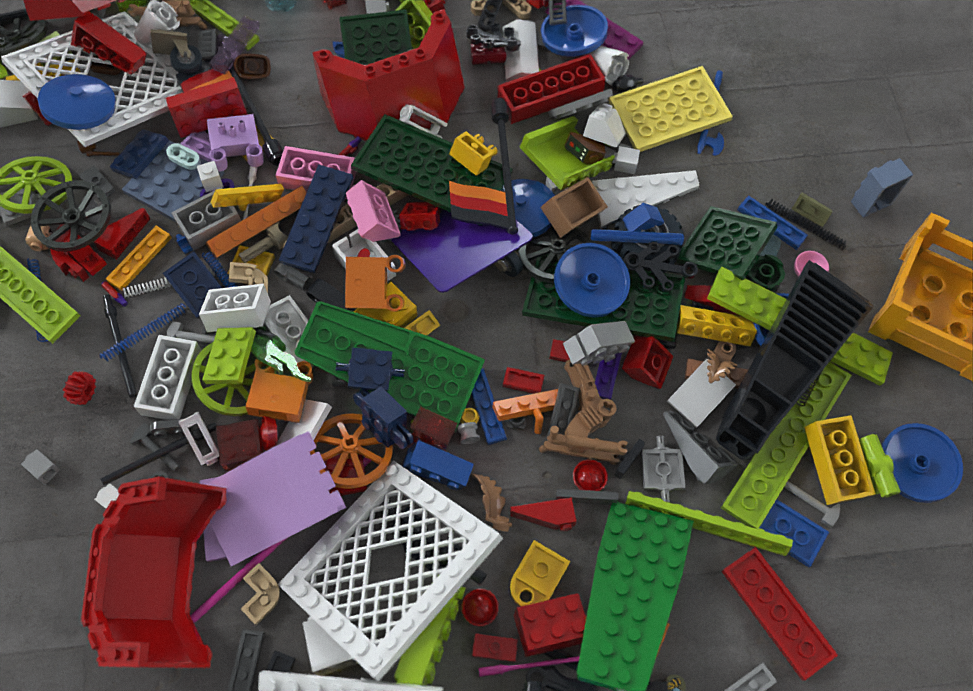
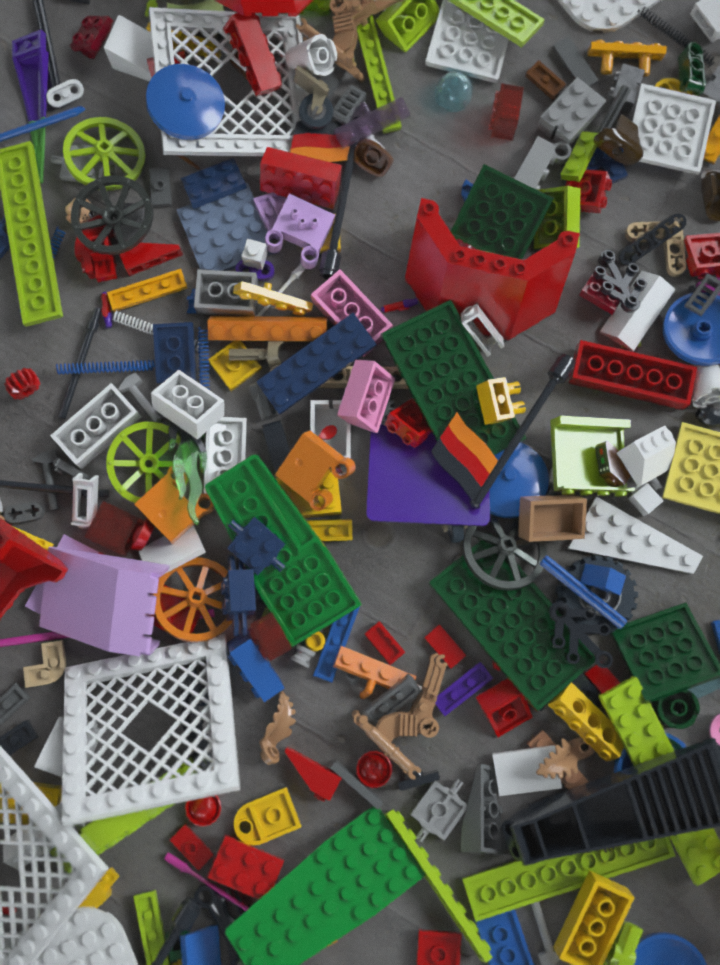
camera: 40 degrees right, 15 degrees up
light aqua plate [166,143,201,170] -> none
lime plate [202,327,256,384] -> none
tan plate [229,262,268,293] -> none
light grey plate [547,89,613,119] -> none
blue dish [554,243,630,317] -> none
light grey piece [563,321,635,366] -> none

